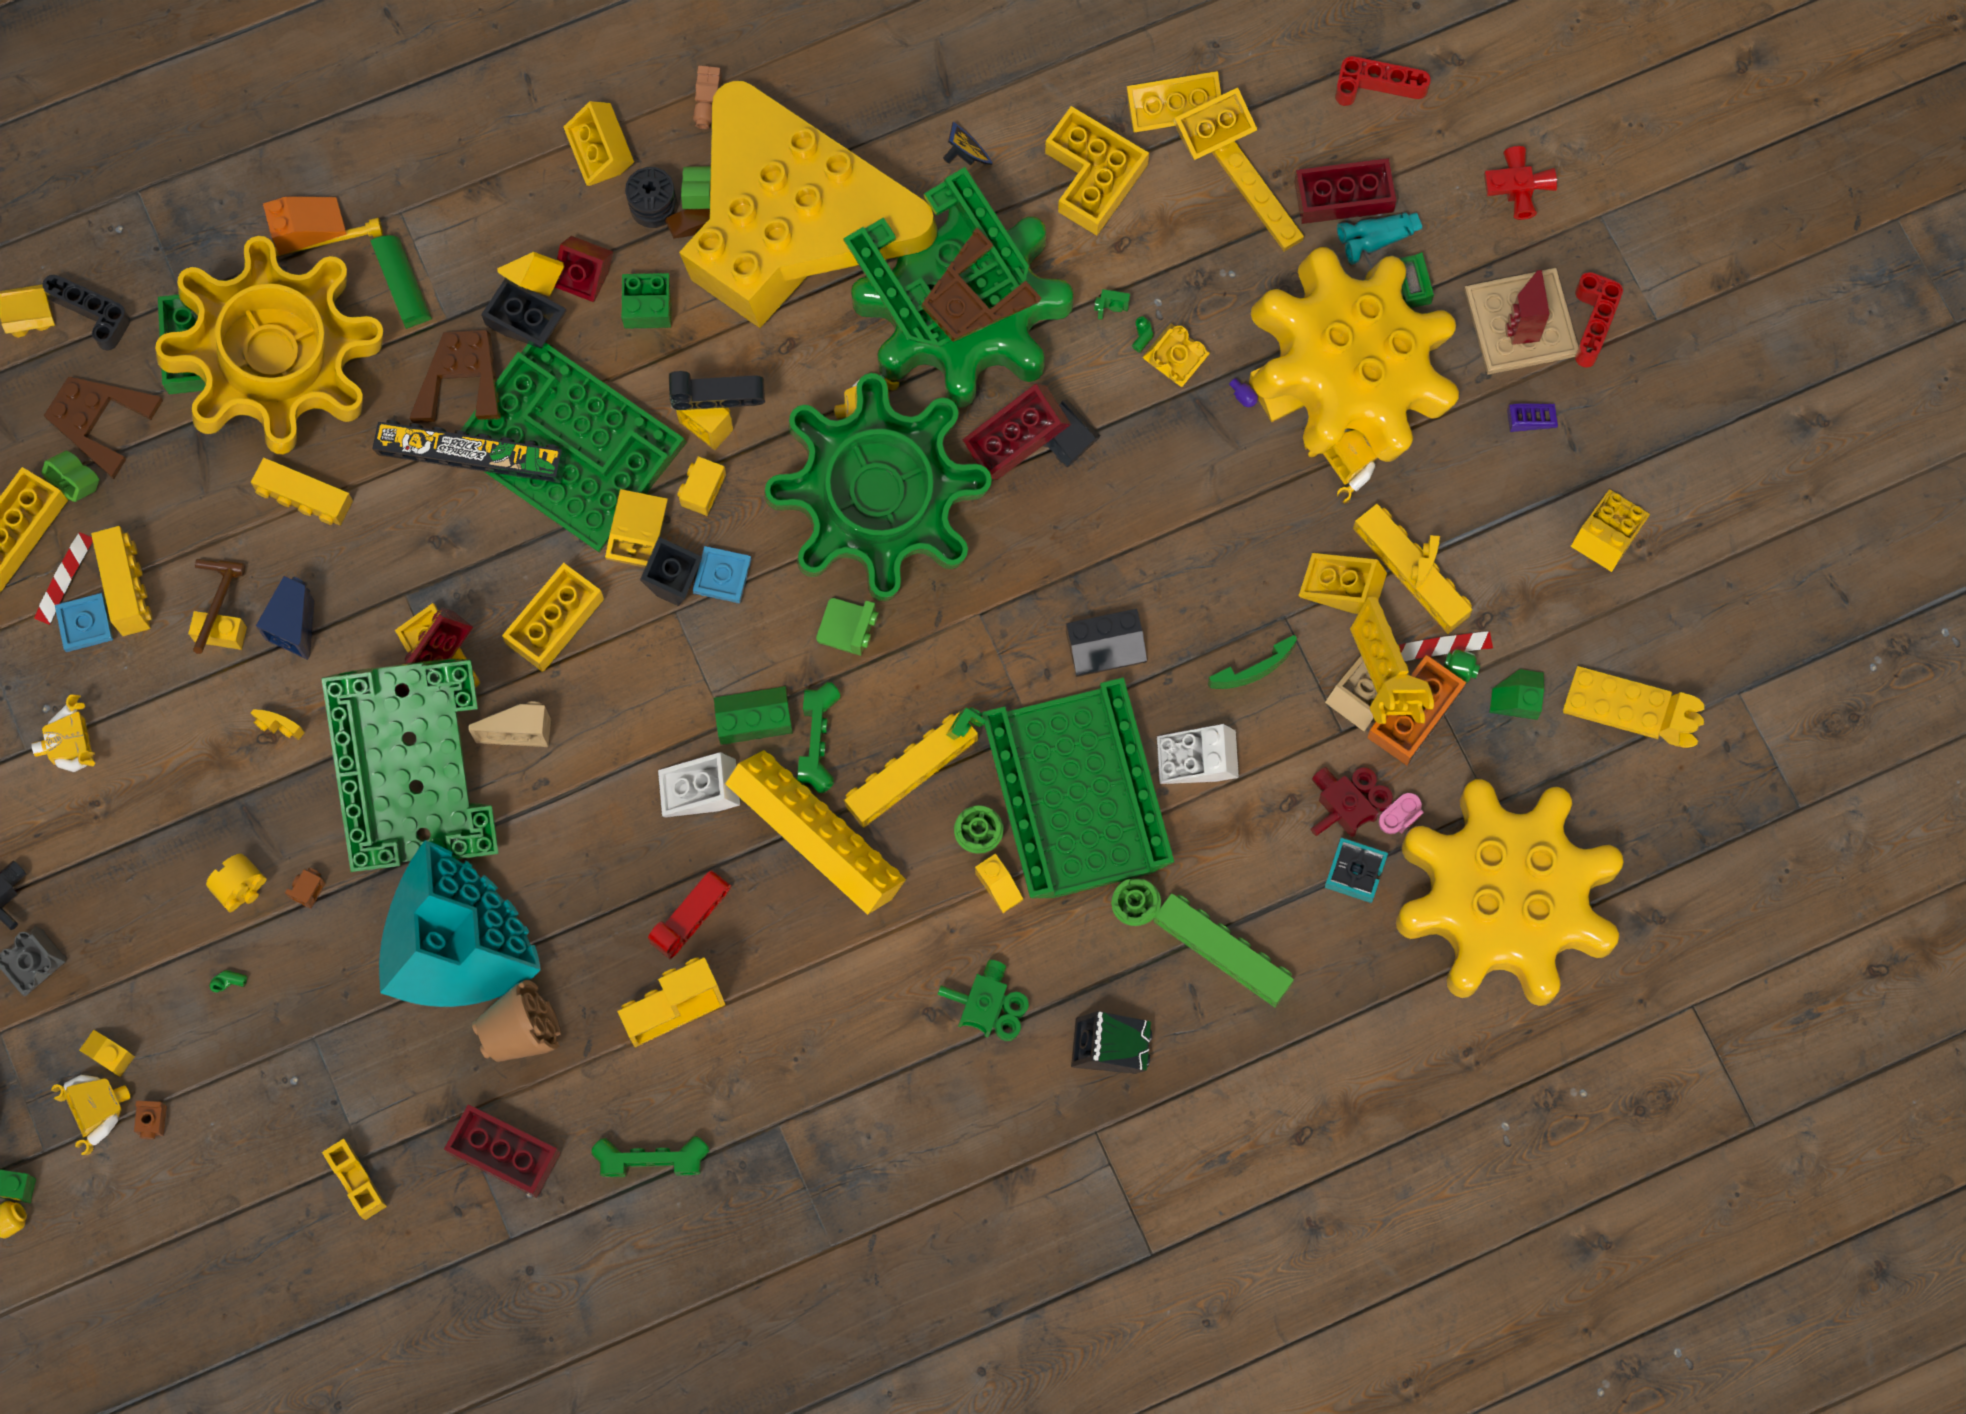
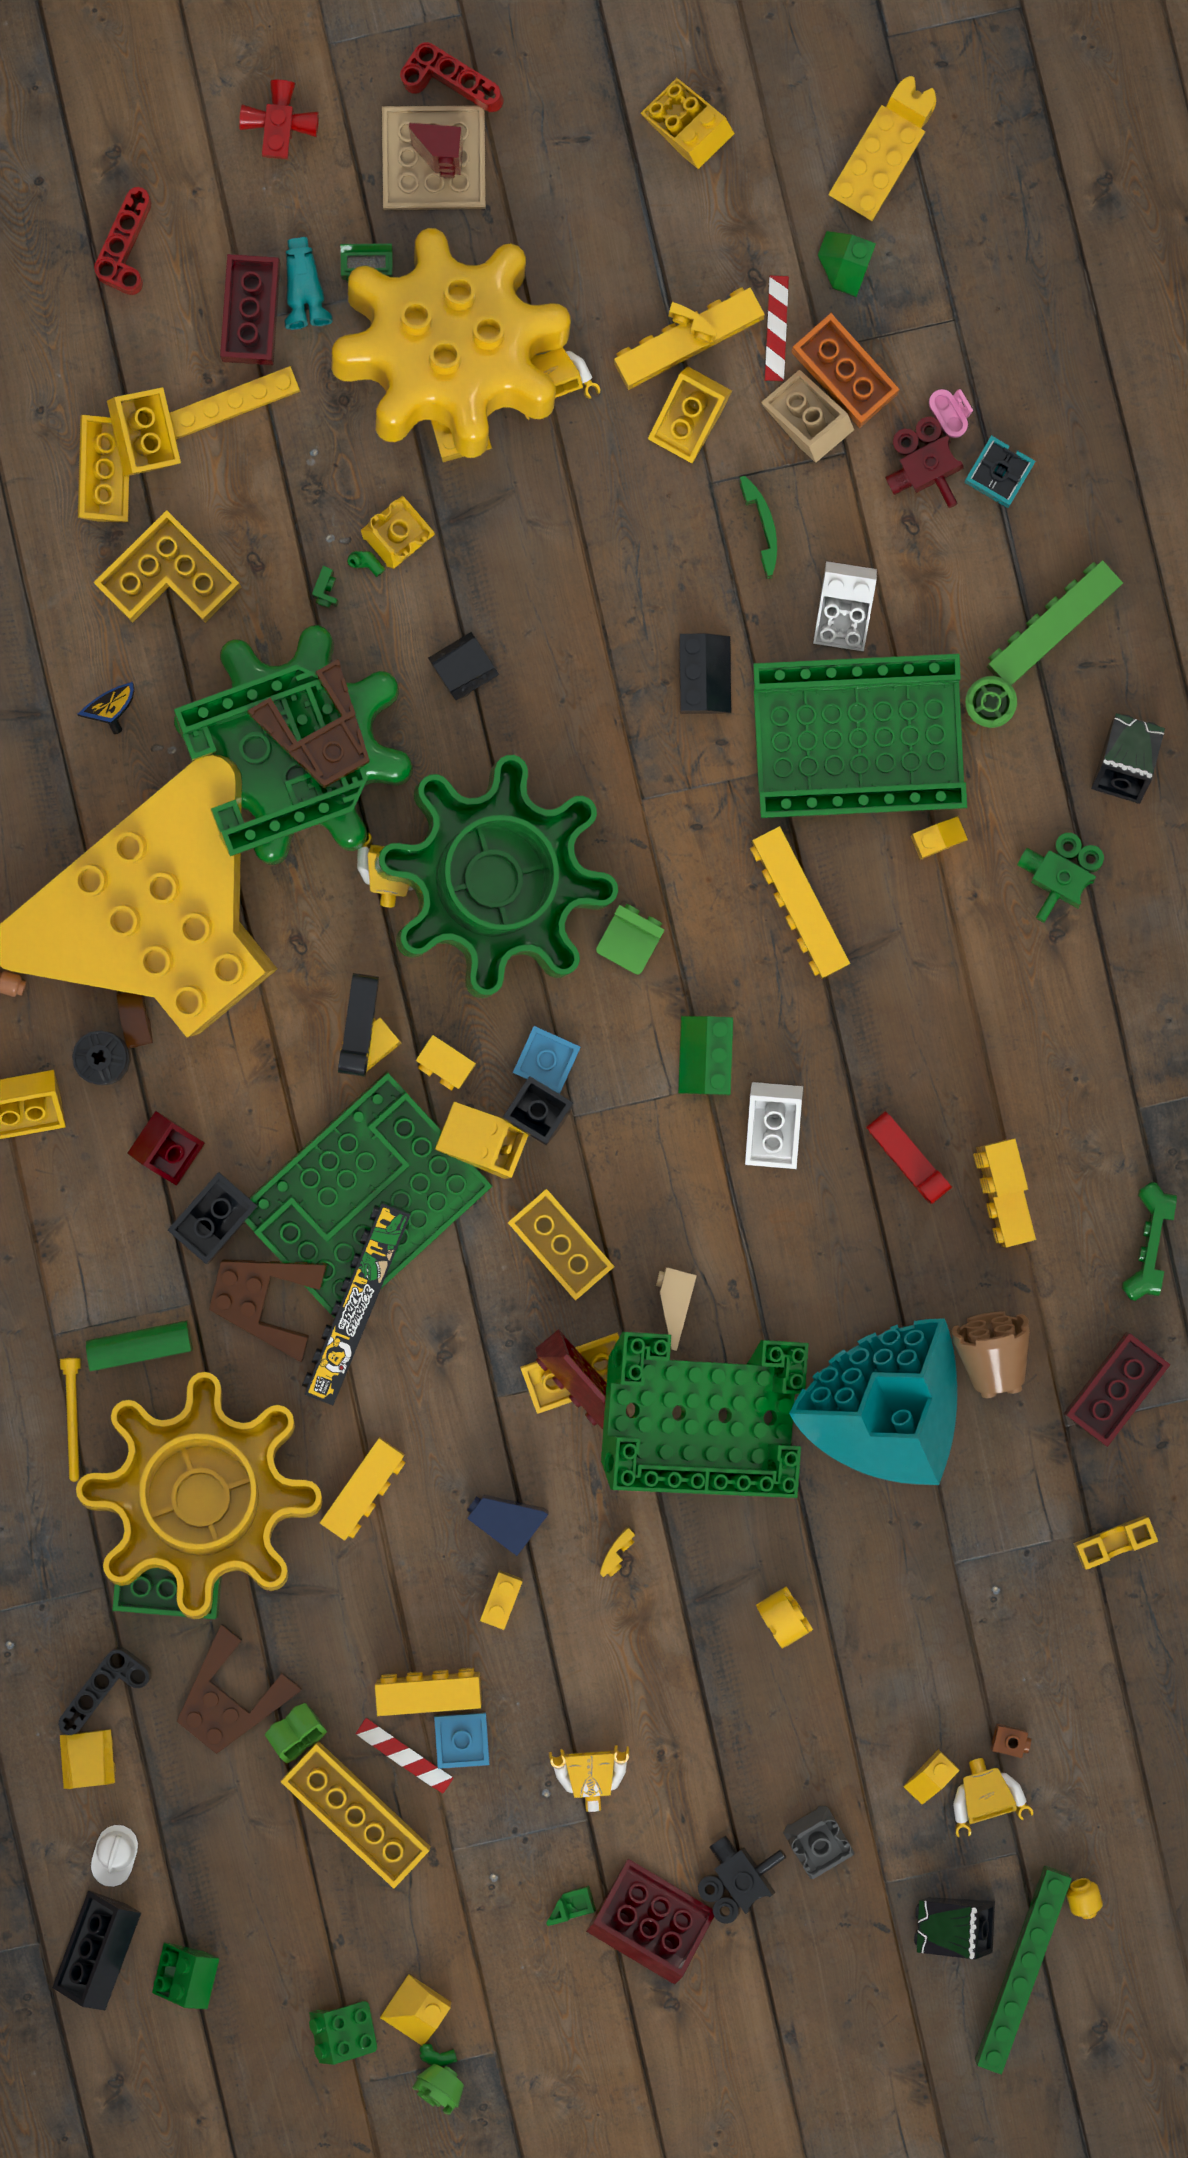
camera: 85 degrees left, 15 degrees up
reddish brown bar [193,559,245,654] -> none
green arm [209,970,248,993] -> none
orange slope [263,197,347,255] -> none
dark orange brick [285,868,326,909] -> none
yellow slope [497,252,564,297] -> none
green slope [621,273,672,329] -> none
bright green brick [681,166,711,209] -> none
yellow brick [725,750,906,915] -> none
green plate [798,682,841,793] -> none
green bracket [946,707,986,740] -> none
bright green cone [954,806,1003,853] -> none
dark red brick [962,384,1071,480] -> none
dark purple cylinder [1229,378,1258,407] -> none
yellow hinge [1350,597,1434,724] -> none
yellow brick [1396,779,1624,1006] -> none
green head [1444,649,1480,684] -> none
dark purple slope [1507,404,1558,432] -> none

